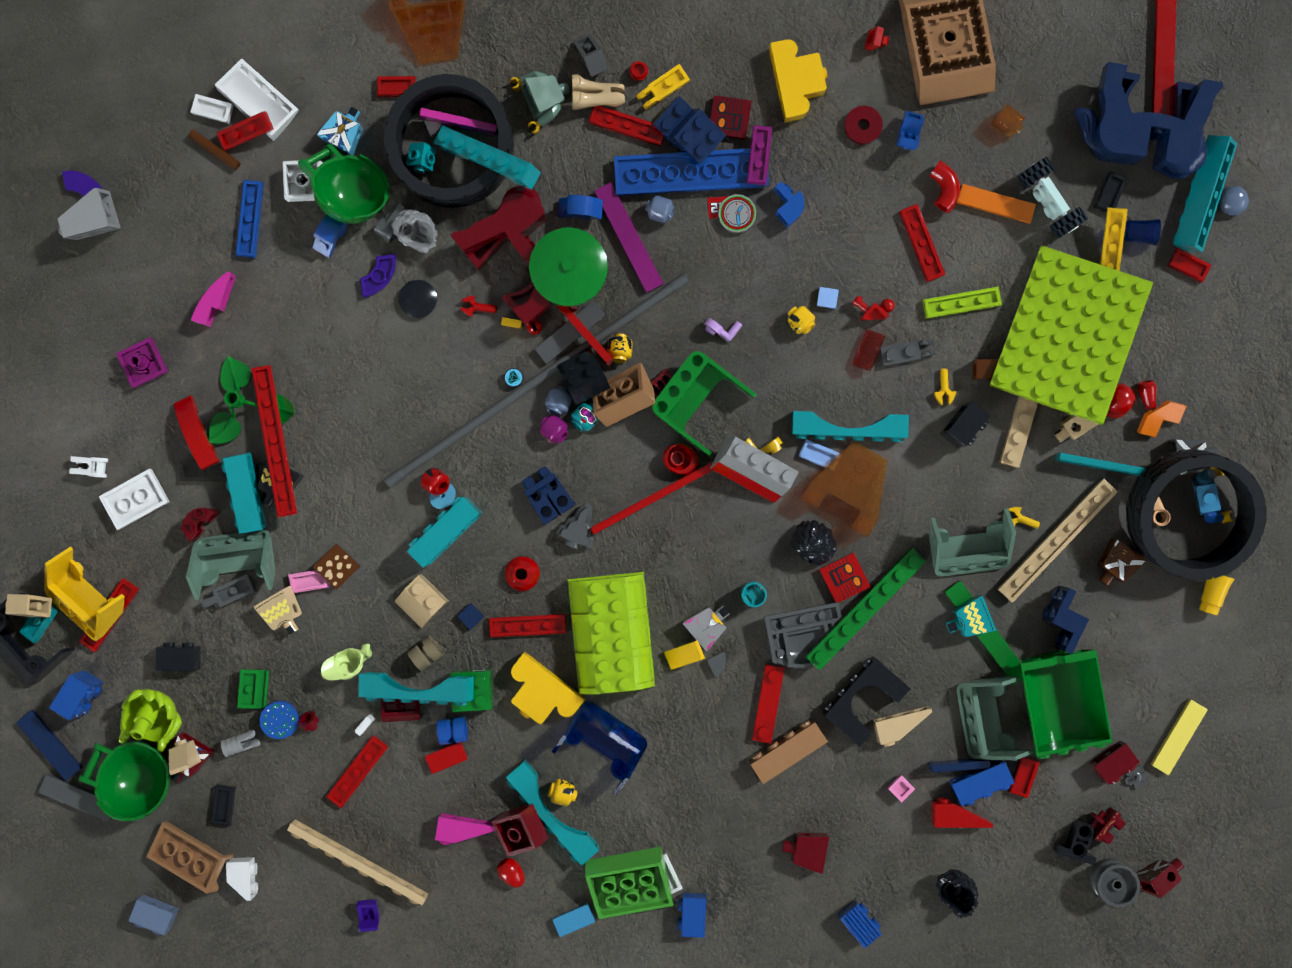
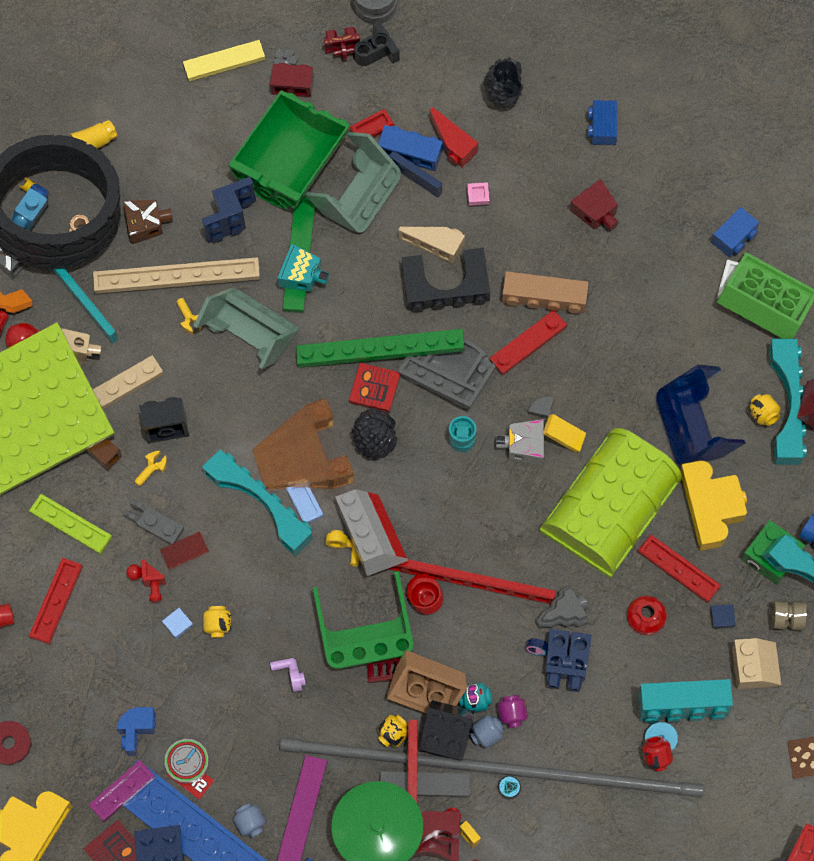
camera: 135 degrees left, 20 degrees down
none -> clear blue tile [526,638,548,656]

